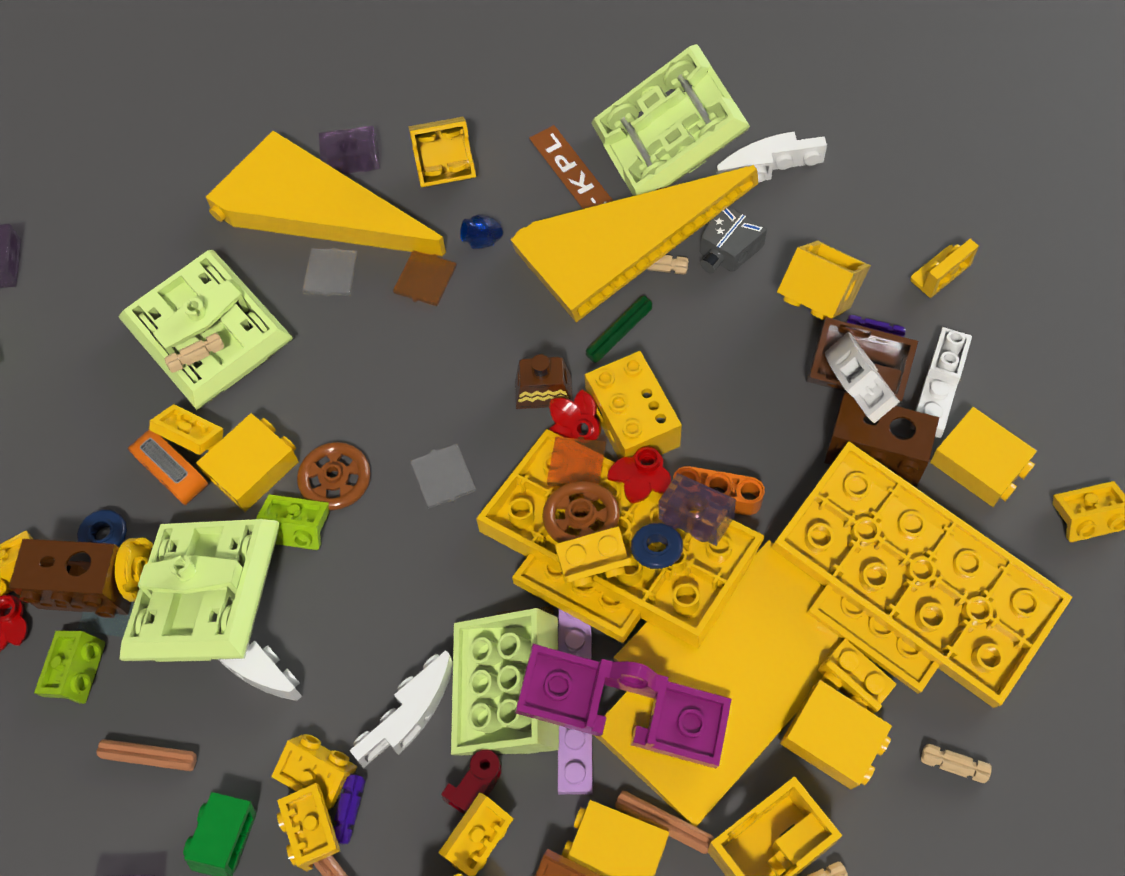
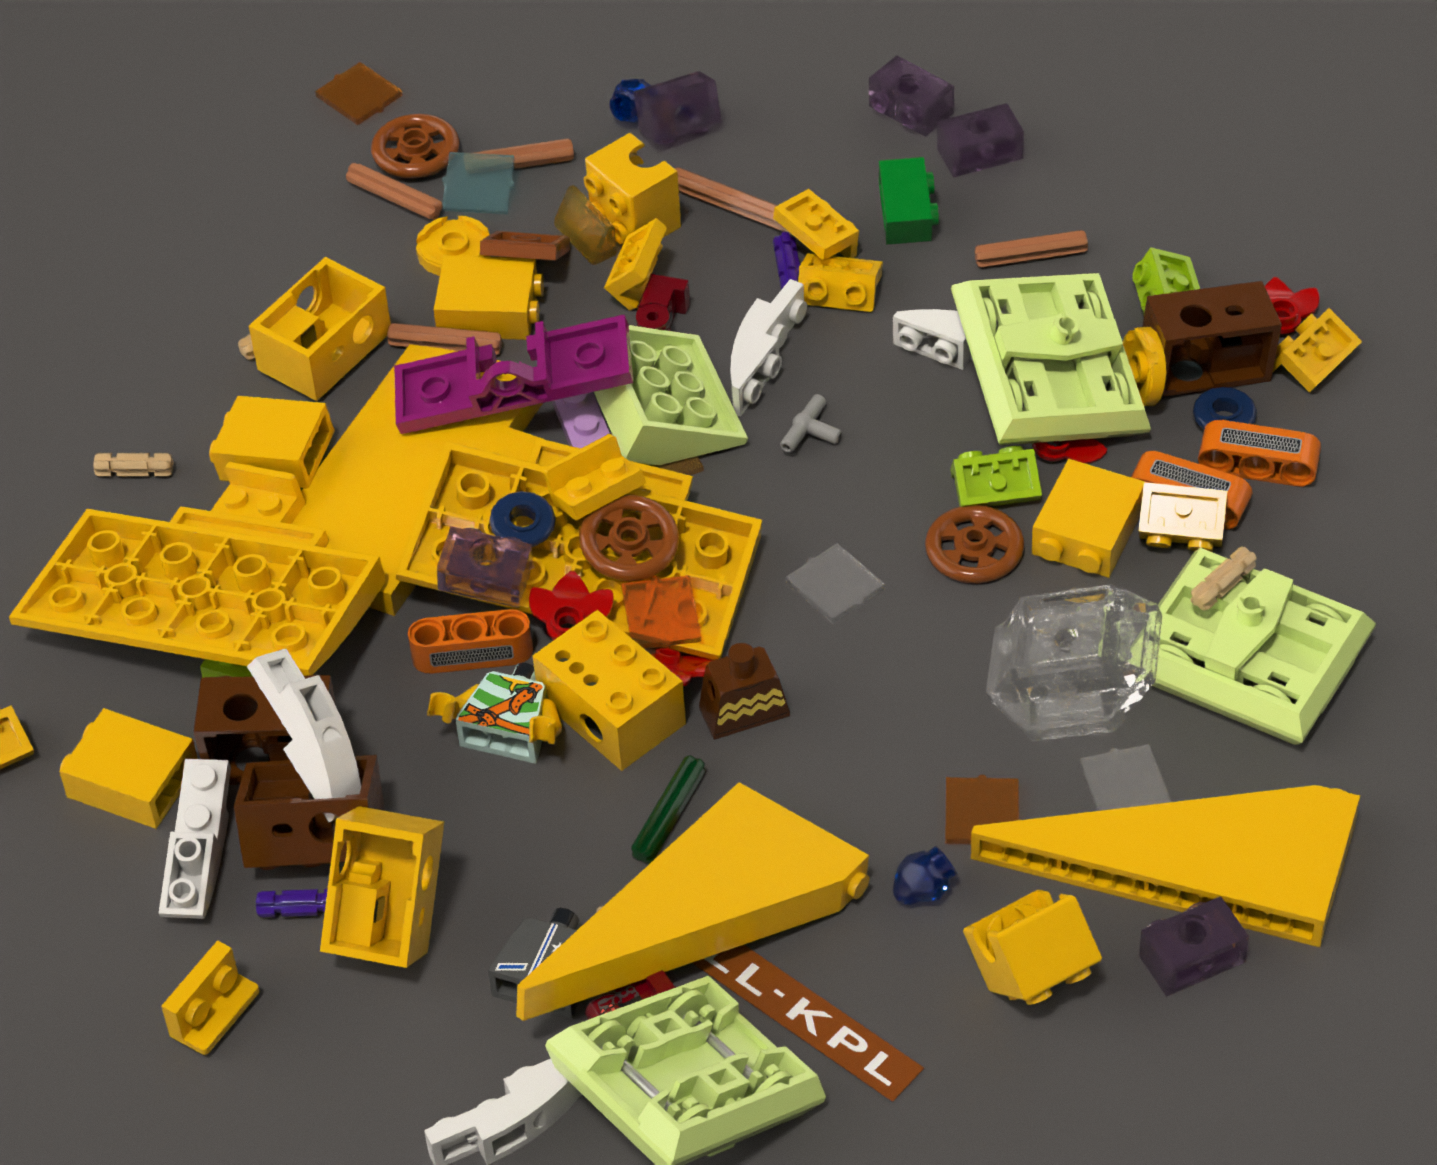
camera: 160 degrees right, 15 degrees down
none -> torso [427,662,562,764]
none -> light grey piece [780,394,842,453]
none -> clear piece [986,584,1162,742]
none -> orange beam [1198,420,1321,487]

